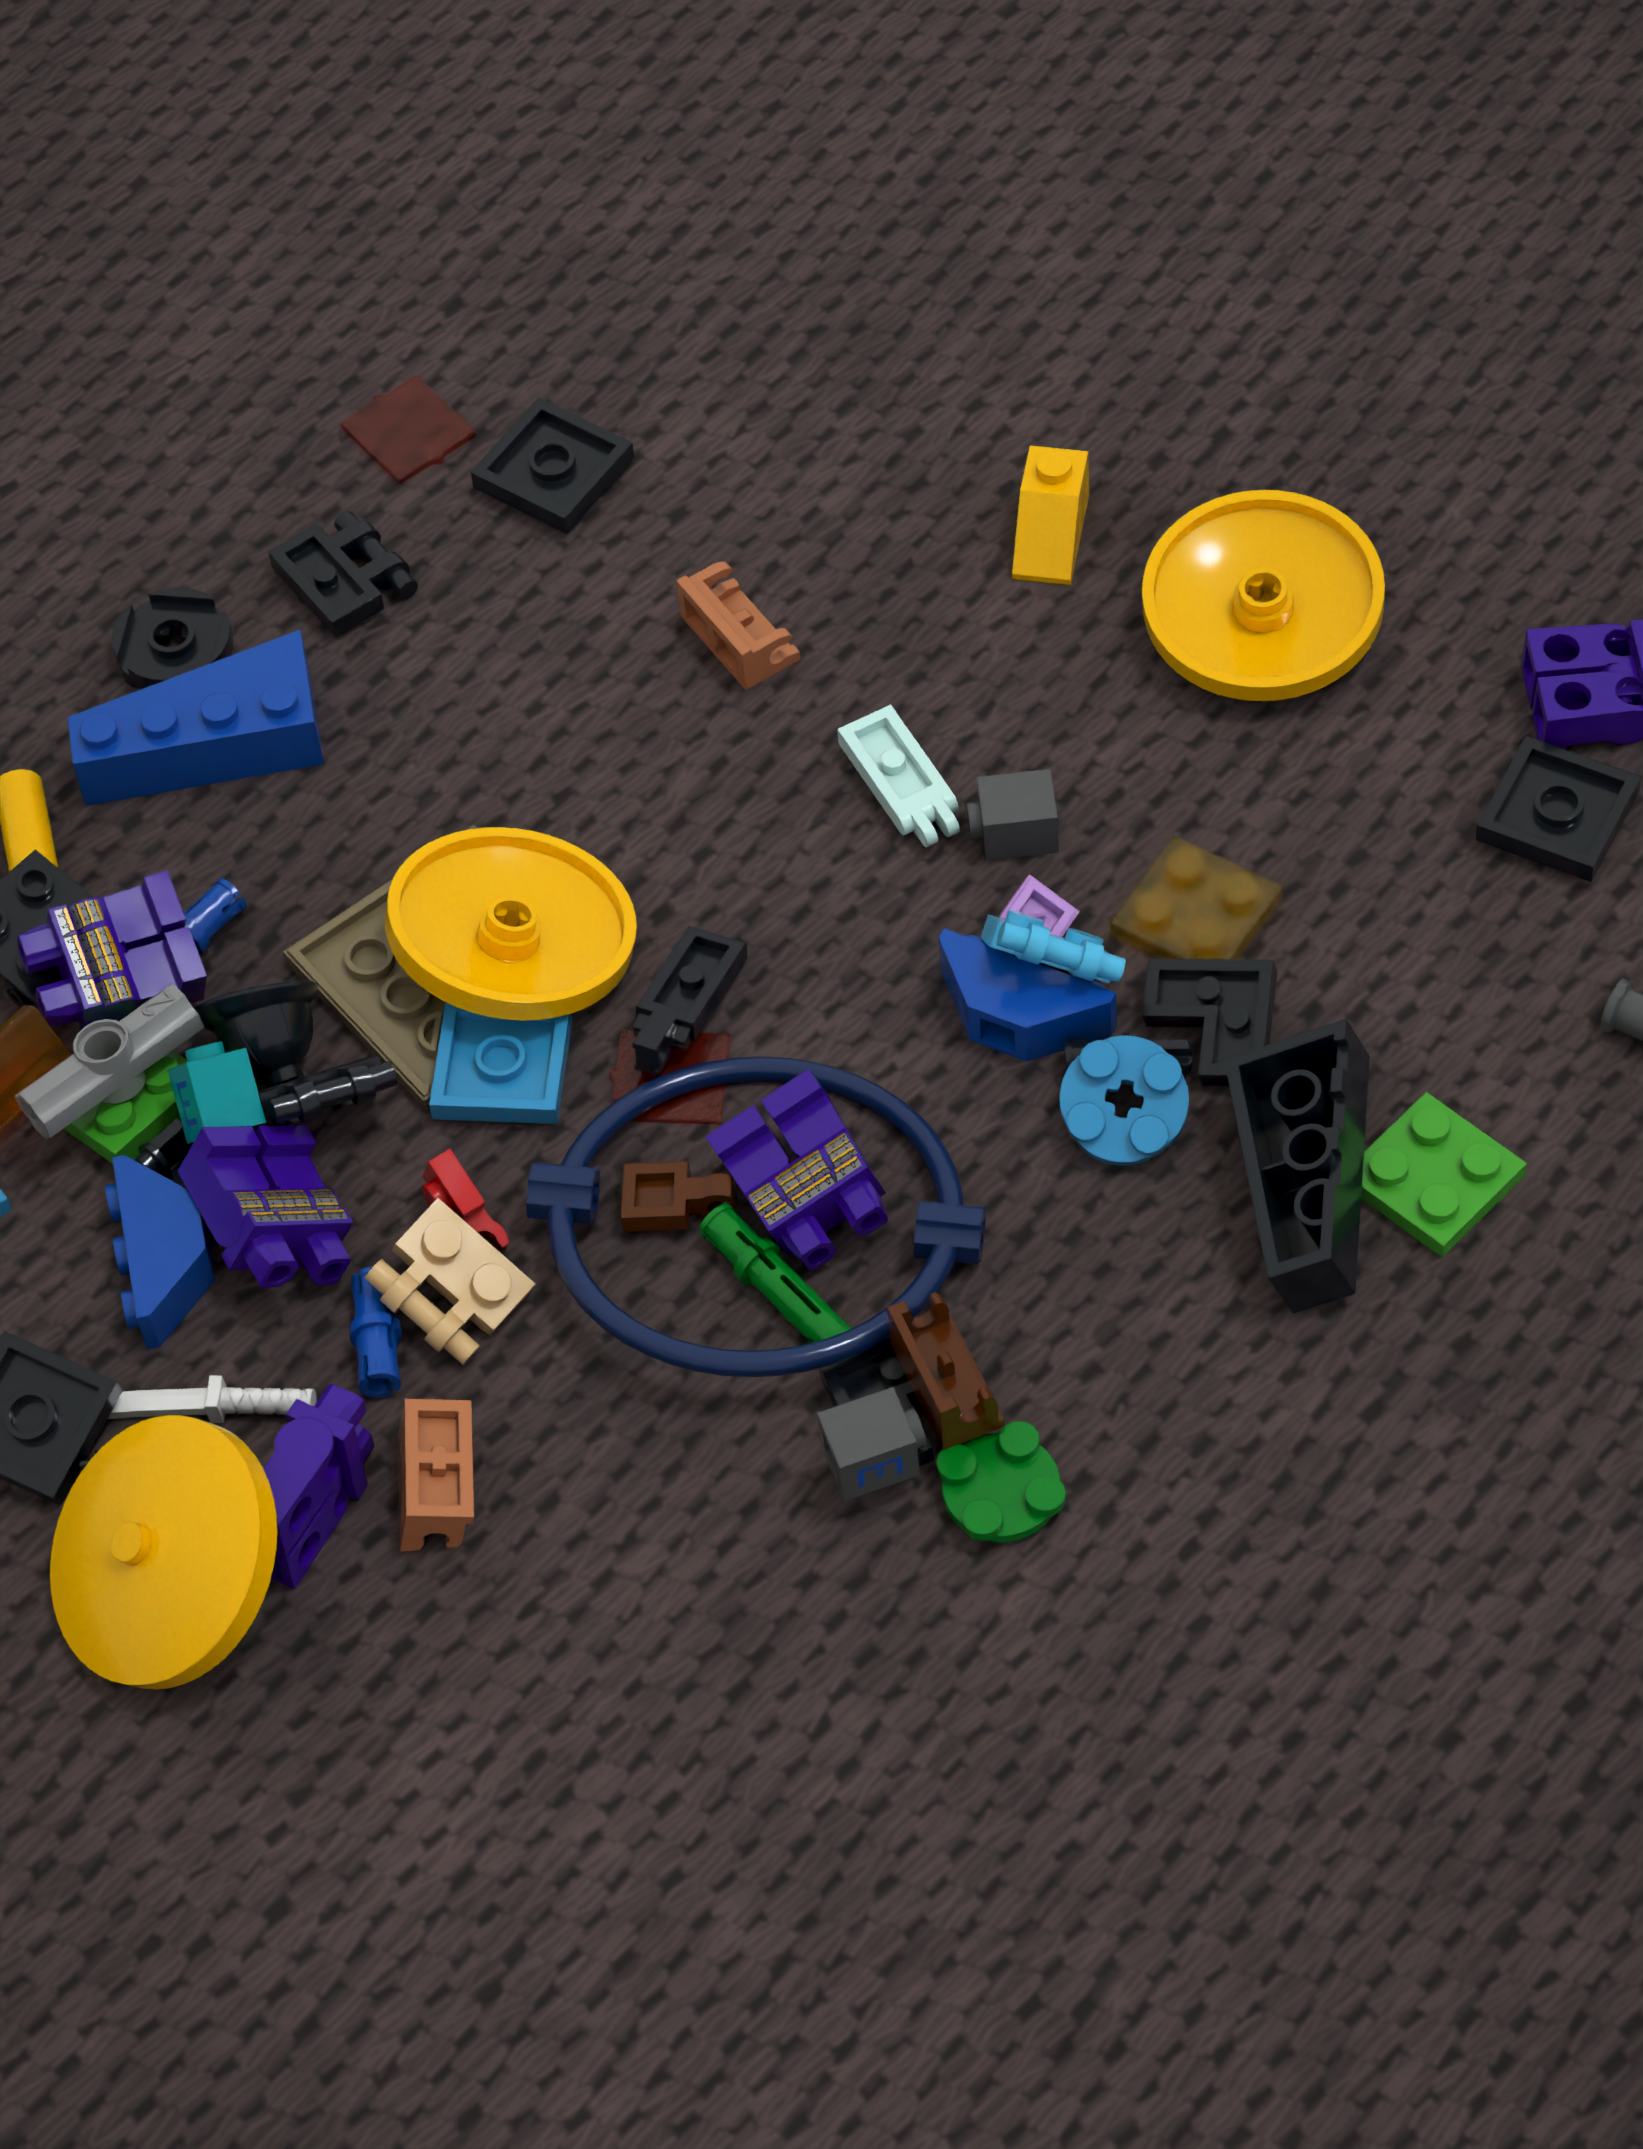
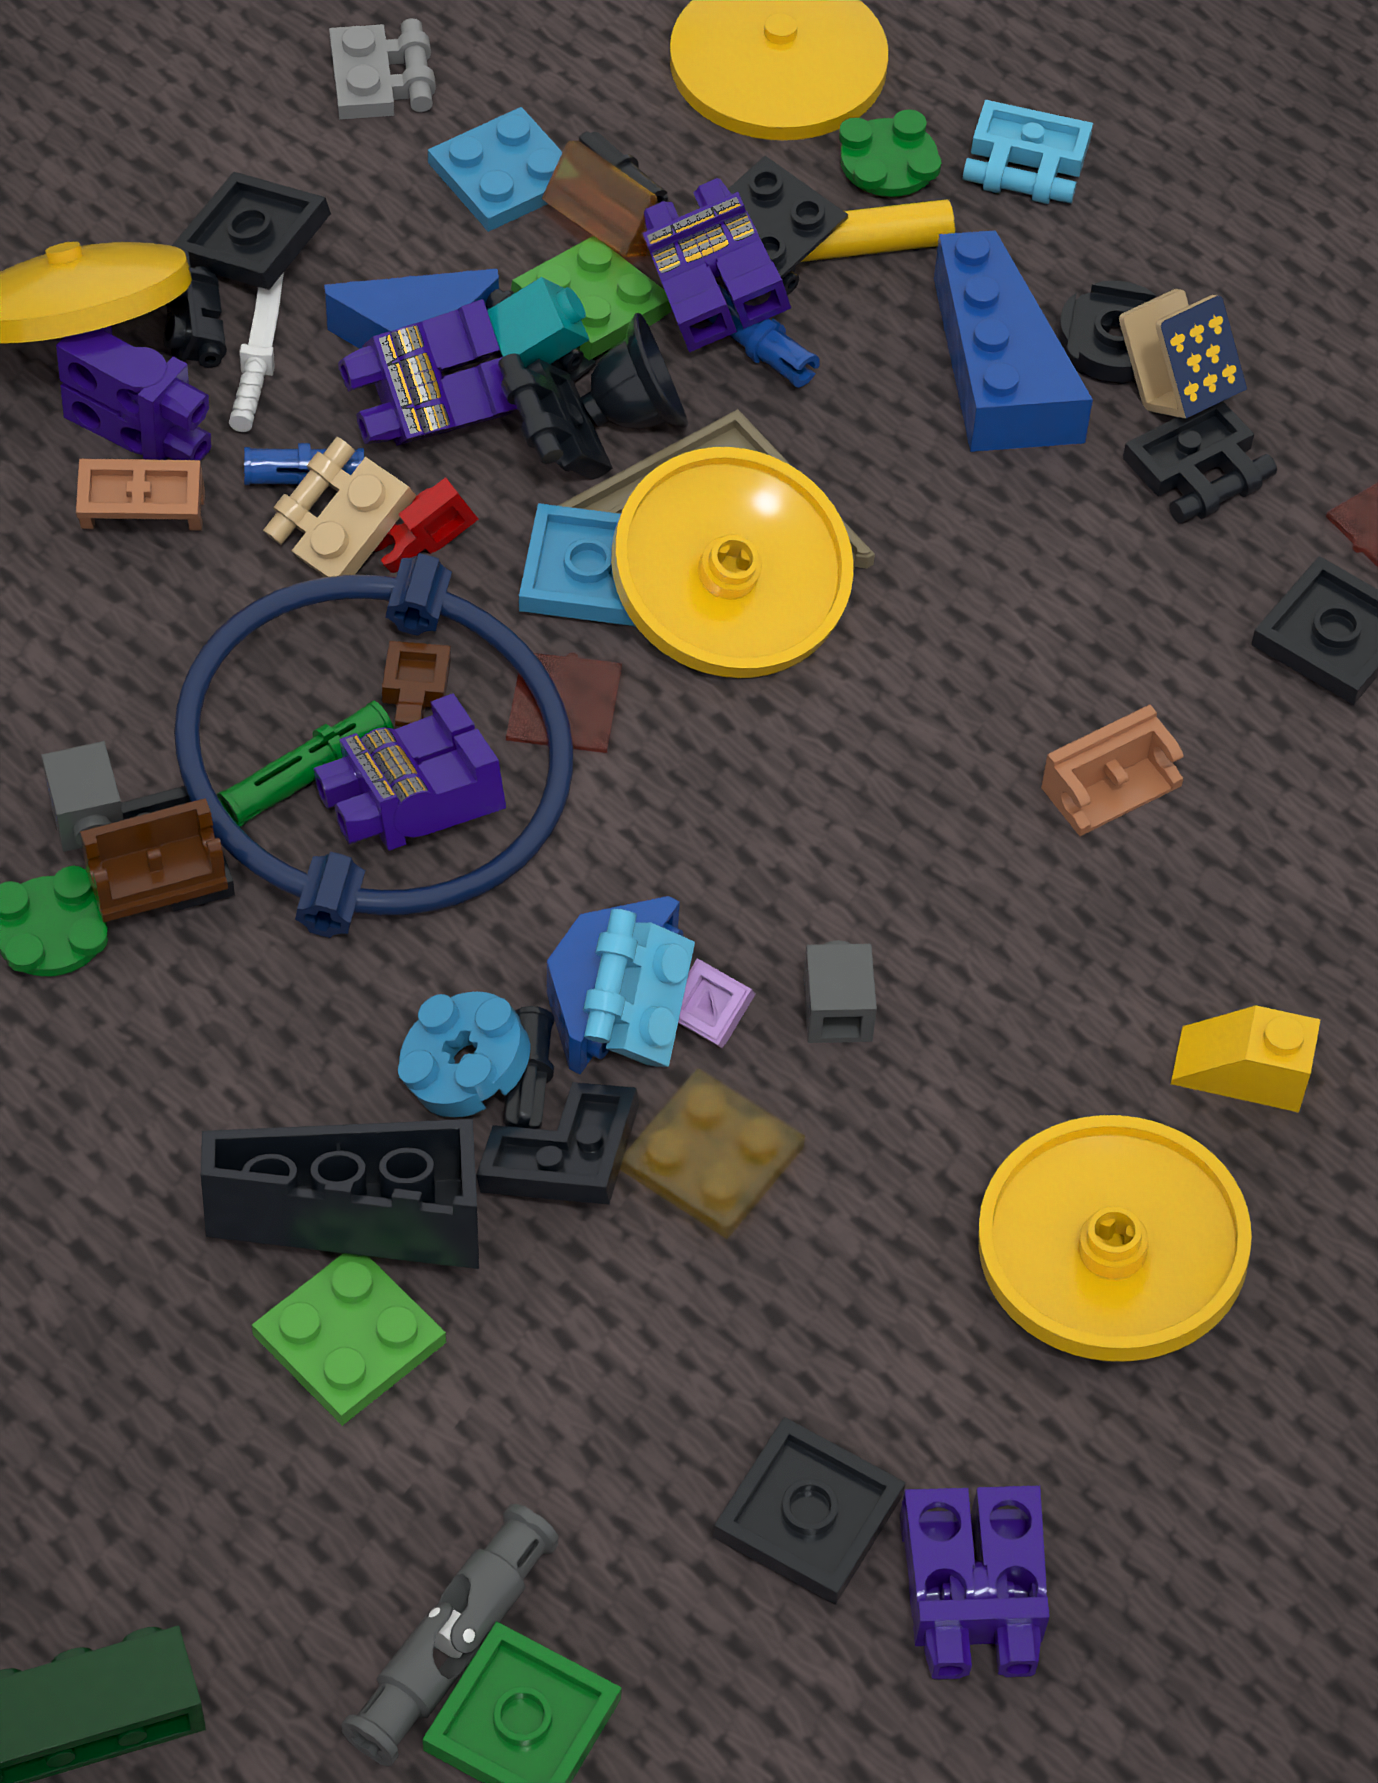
camera: 85 degrees right, 0 degrees up
light grey piece [15,984,204,1140] -> none
black hinge [632,926,748,1076] -> none
light aqua hinge [837,705,960,848] -> none
none -> piece [1119,289,1247,419]

